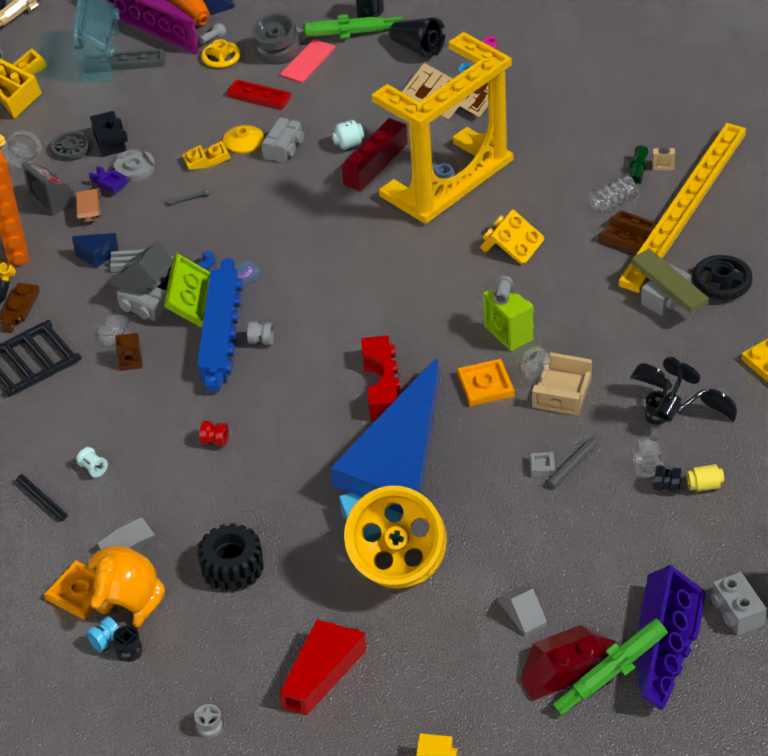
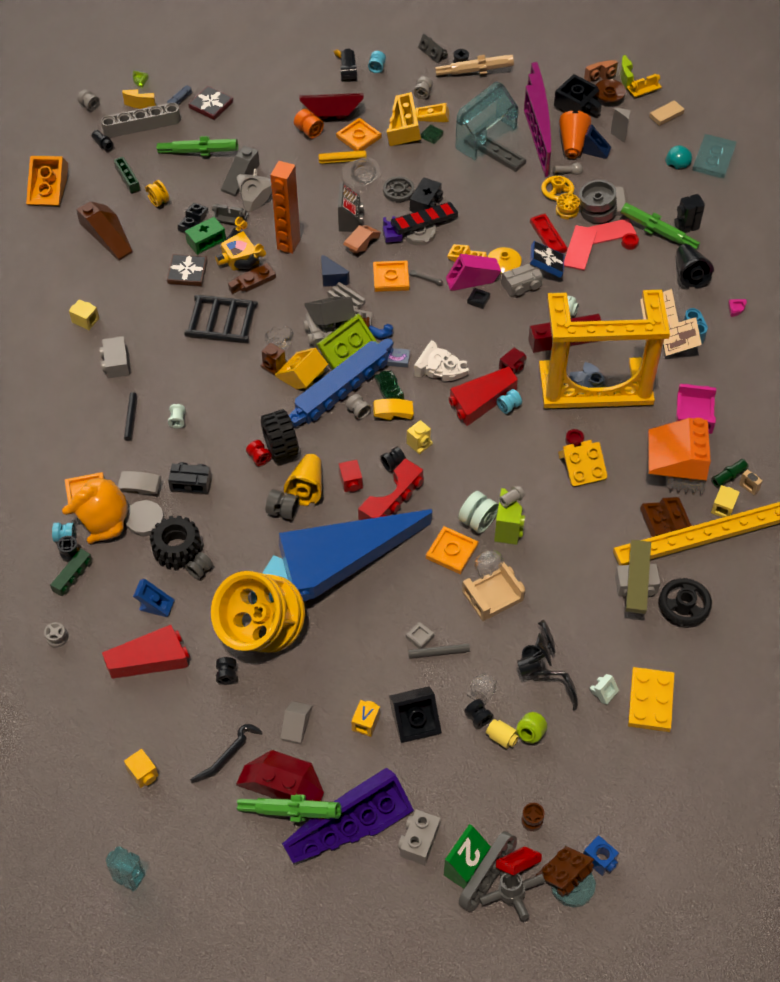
camera: 40 degrees right, 10 degrees up
none -> dark green piece [50,549,92,596]
none -> light grey tile [125,500,164,536]
none -> blue slope [133,579,175,617]
none -> black brick [168,462,212,494]
none -> dark grey wheel [185,552,213,580]
none -> black piece [190,724,262,783]
none -> black wheel [216,657,237,685]
none -> black tyre [261,409,298,461]
none -> dark grey wheel [265,489,299,520]
none -> yellow slope [275,347,328,389]
none -> yellow cone [284,454,322,506]
none -> red brick [339,460,363,492]
none -> yellow brick [351,700,380,737]
none -> light orange tile [373,261,409,292]
none -> yellow slope [373,399,414,420]
none -> clear green slope [374,370,404,400]
none -> black wheel [380,446,406,472]
none -> black slope [389,686,442,743]
none -> black tile [391,202,458,235]
none -> light yellow brick [407,420,433,455]
none -> white piece [414,340,469,381]
none -> clear green tile [421,124,443,144]
none -> dark pink slope [446,254,501,291]
none -> red slope [448,366,518,426]
none -> light aqua wheel [458,491,499,533]
none -> black tile [467,288,491,309]
none -> medium azure wheel [497,389,522,414]
none -> dark red brick [499,347,527,374]
none -> lime head [516,712,548,744]
none -> tile [530,241,564,278]
none -> yellow wheel [556,193,580,220]
none -> coral piece [564,225,597,270]
none -> dark red tile [565,429,584,447]
none -> light aqua tile [590,674,619,704]
none -> red tile [621,233,639,250]
none -> orange slope [648,418,711,481]
none -> dark pink panel [676,384,716,434]
none -> light yellow brick [711,485,740,517]

